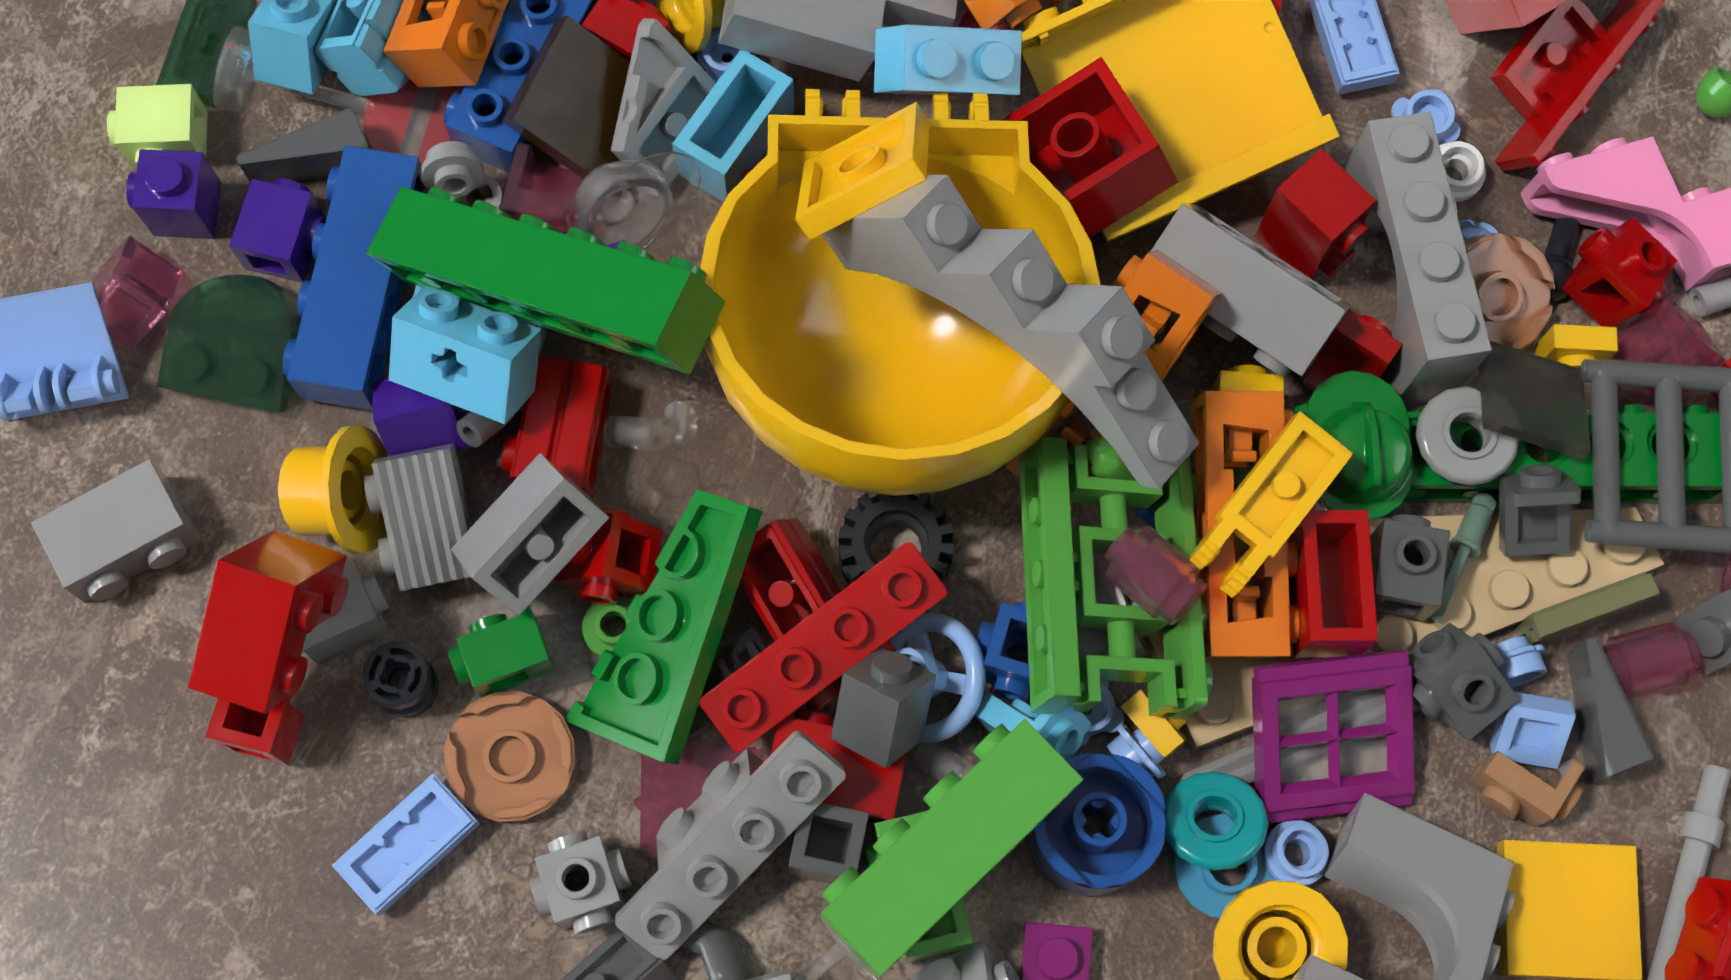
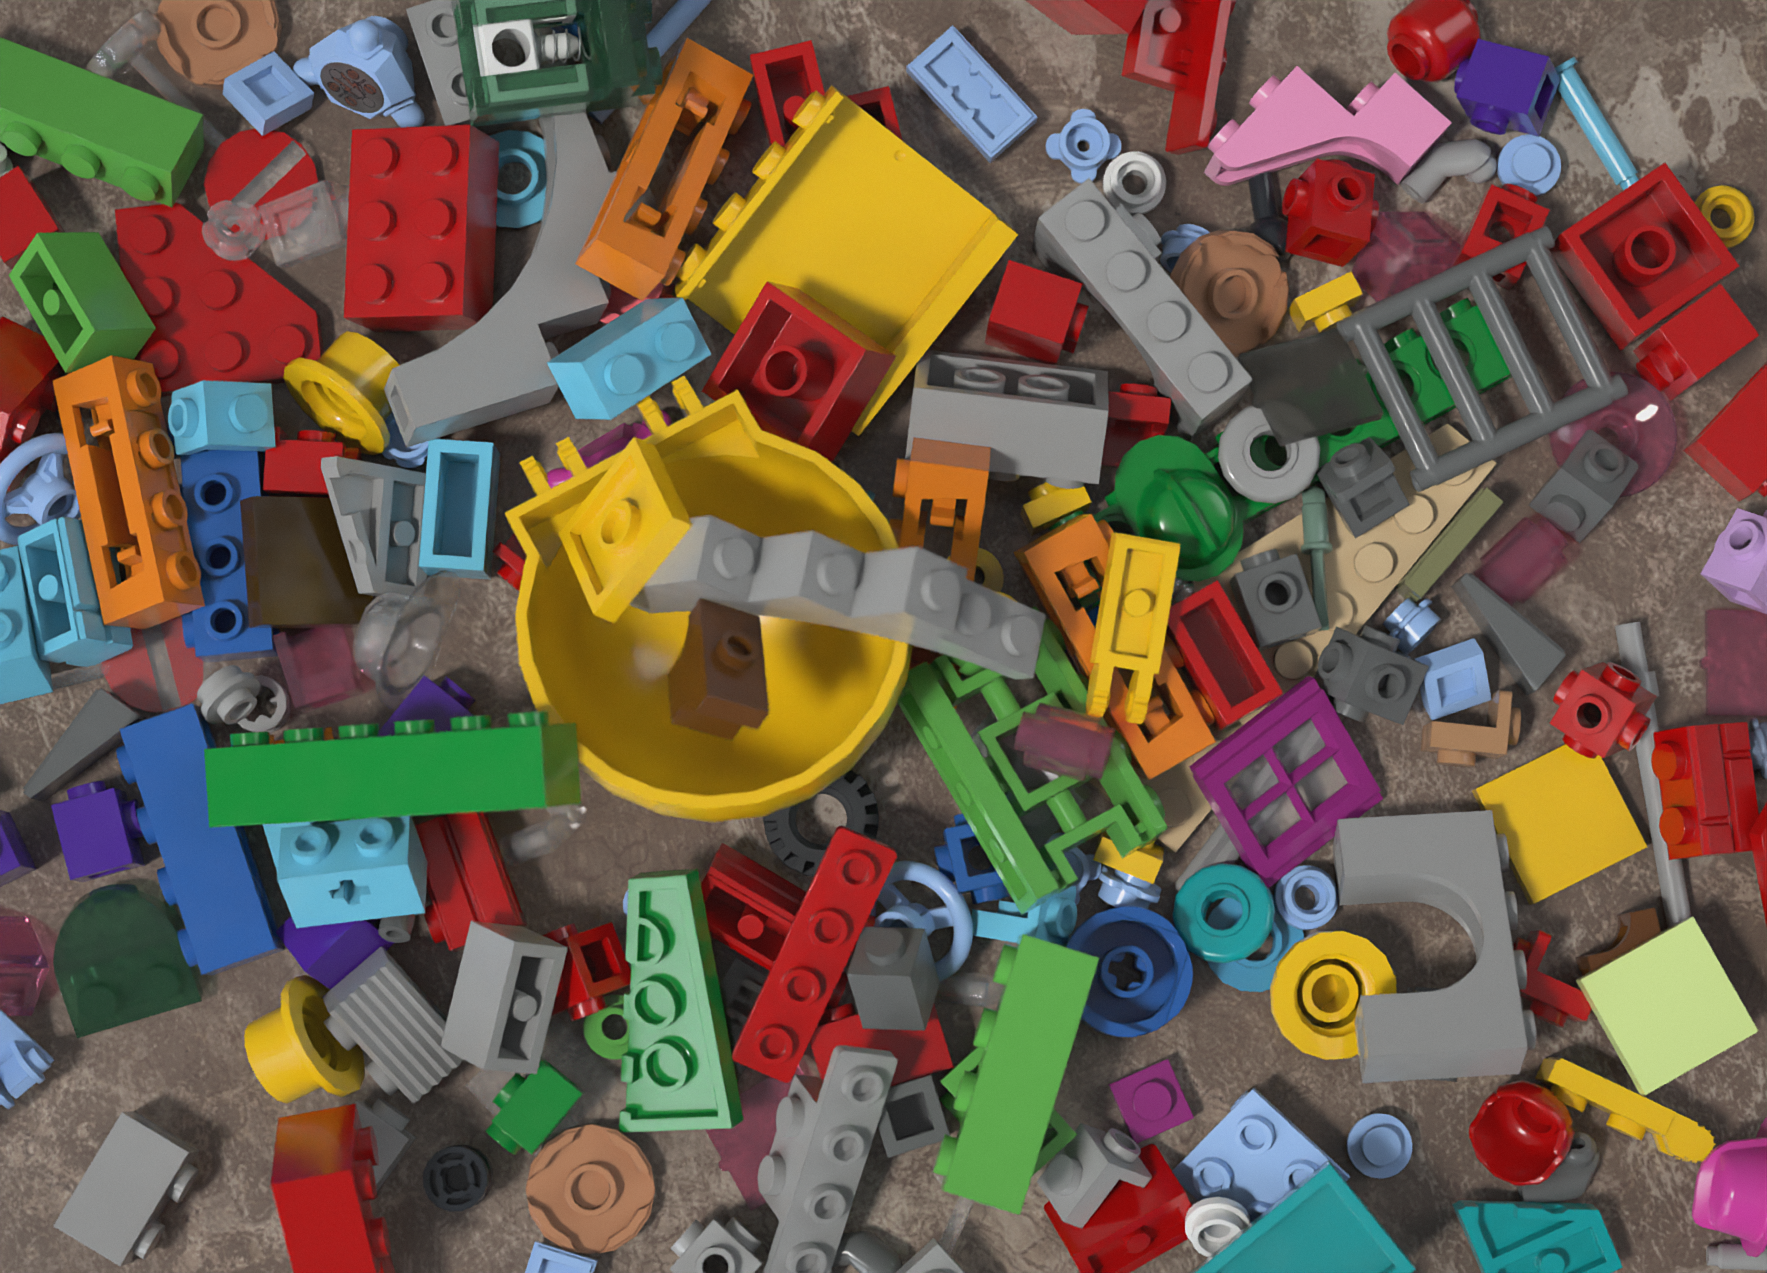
camera: 30 degrees left, 10 degrees up
none -> reddish brown brick [667,598,770,741]
none -> red brick [1549,662,1657,759]

